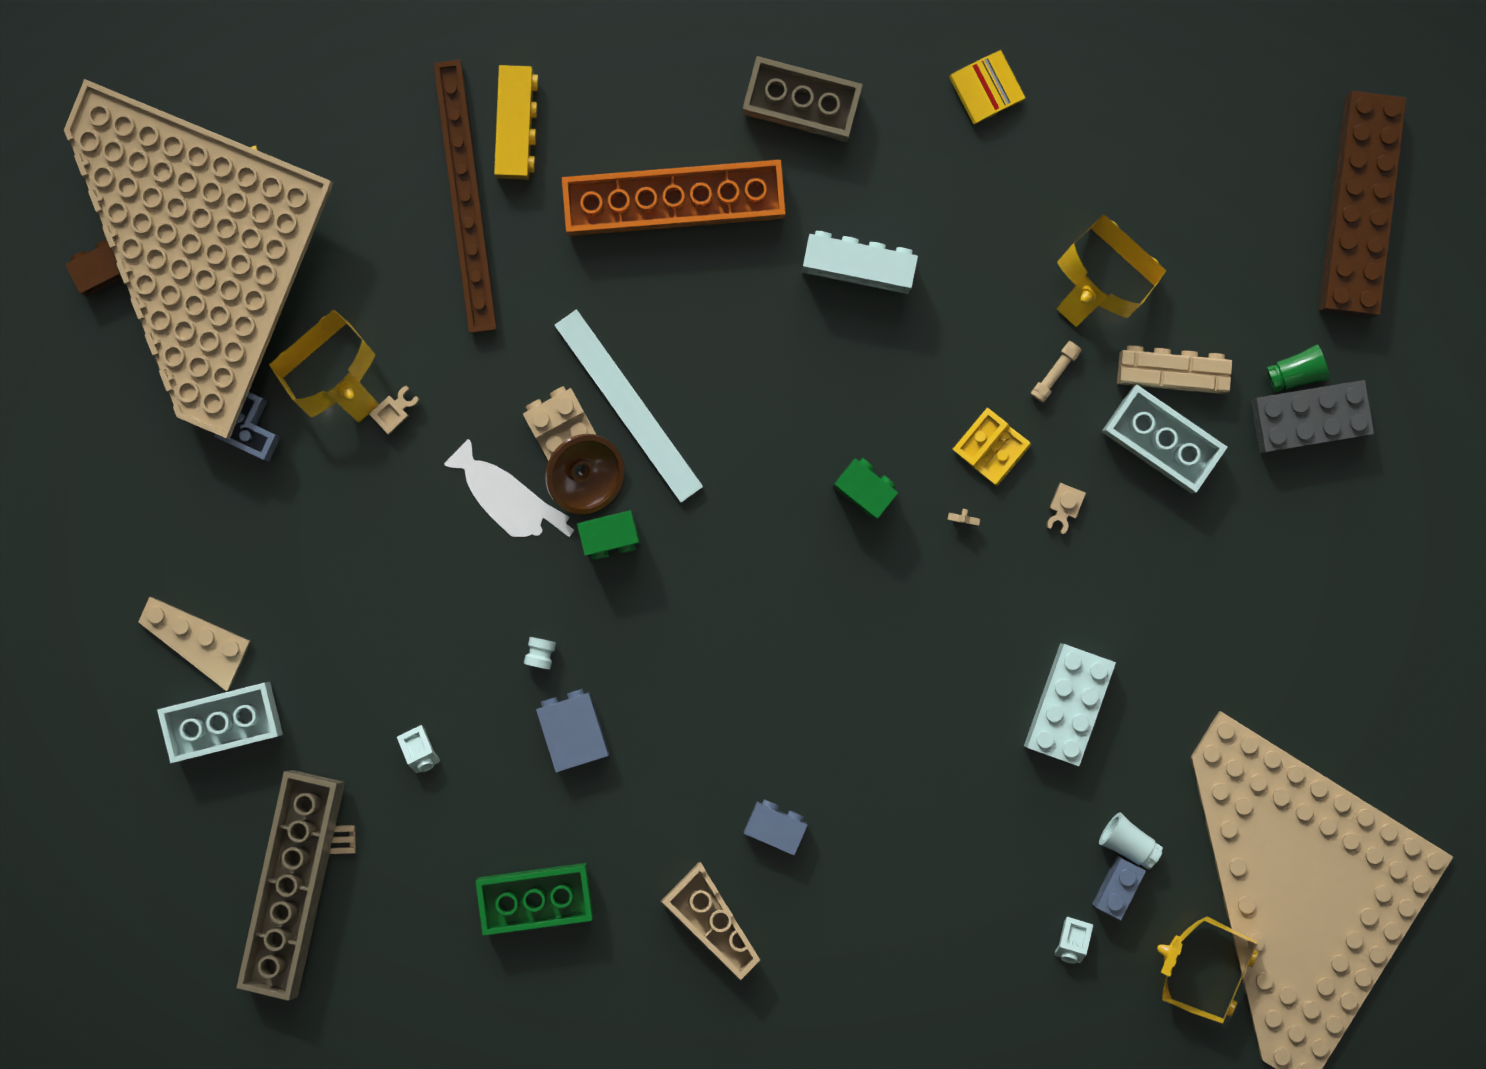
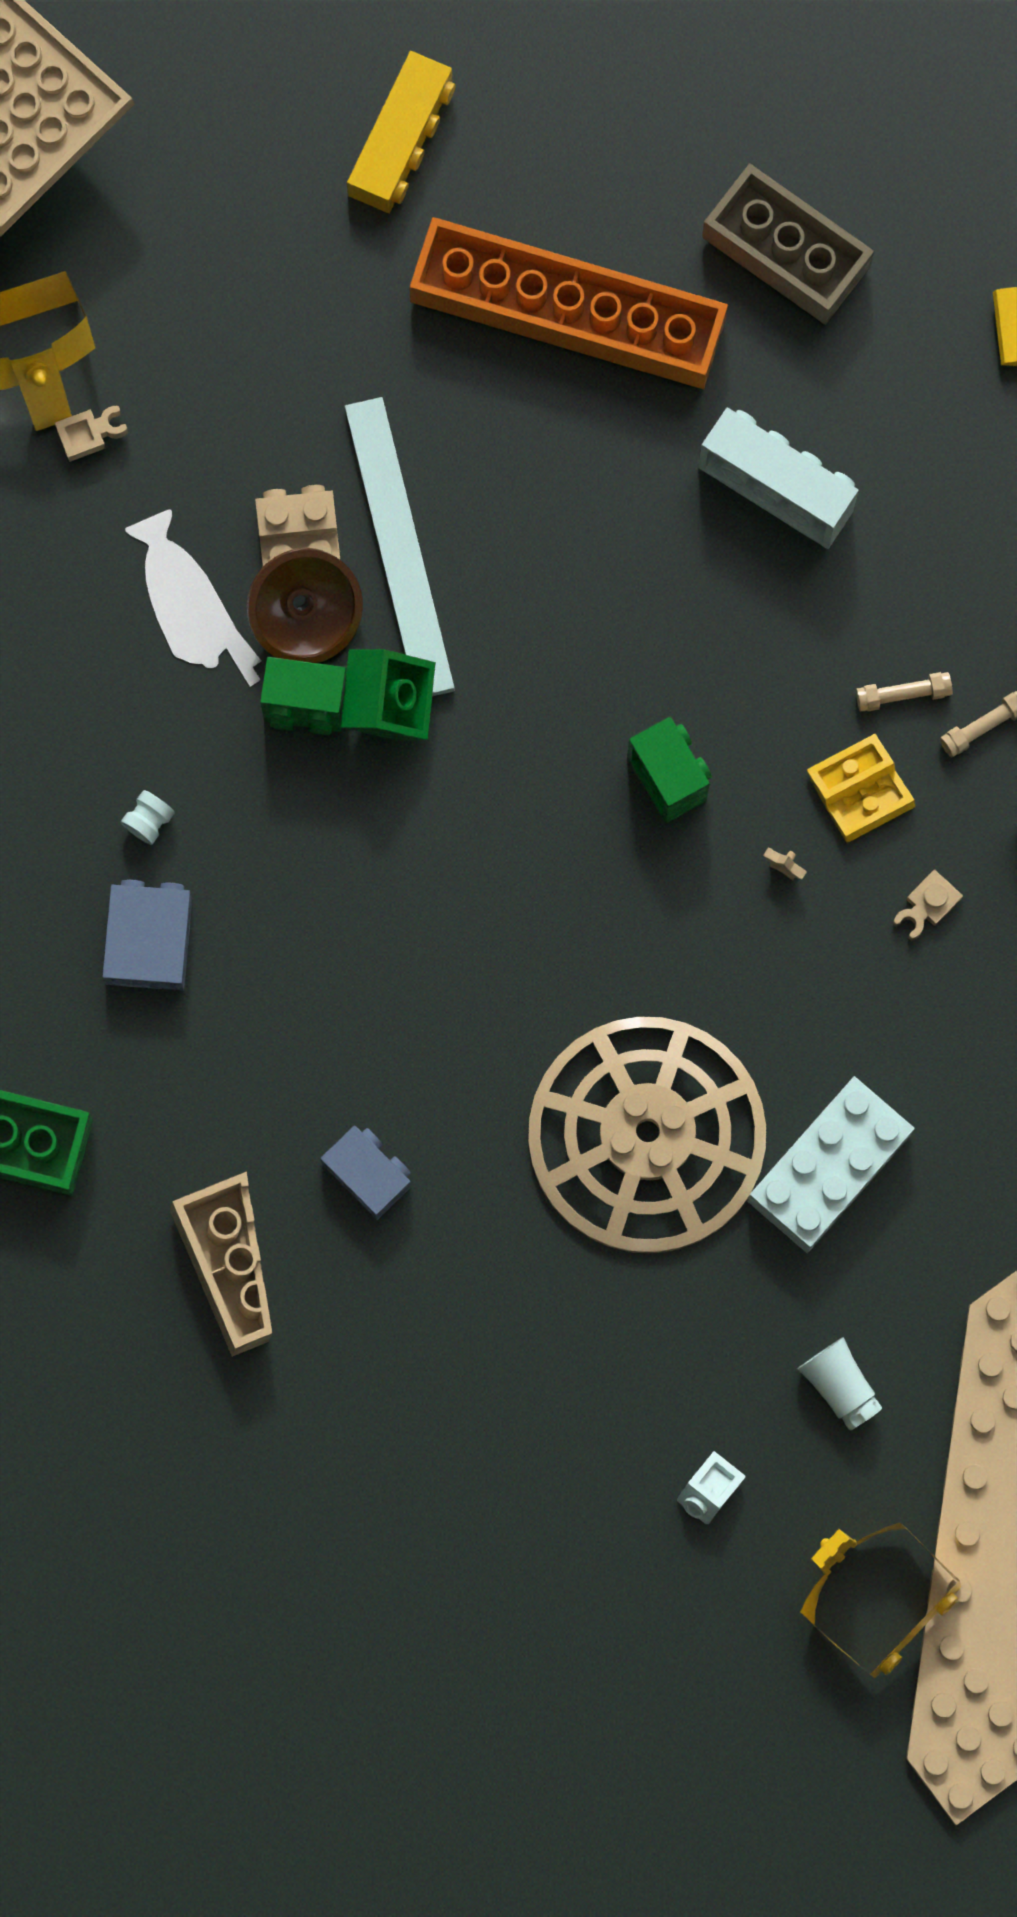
camera: 25 degrees right, 10 degrees down
reddish brown plate [433,59,497,334] -> none
sand blue brick [1092,856,1146,920] -> none
none -> green brick [341,649,436,740]
none -> tan dish [528,1017,766,1253]
none -> tan bar [856,672,953,712]

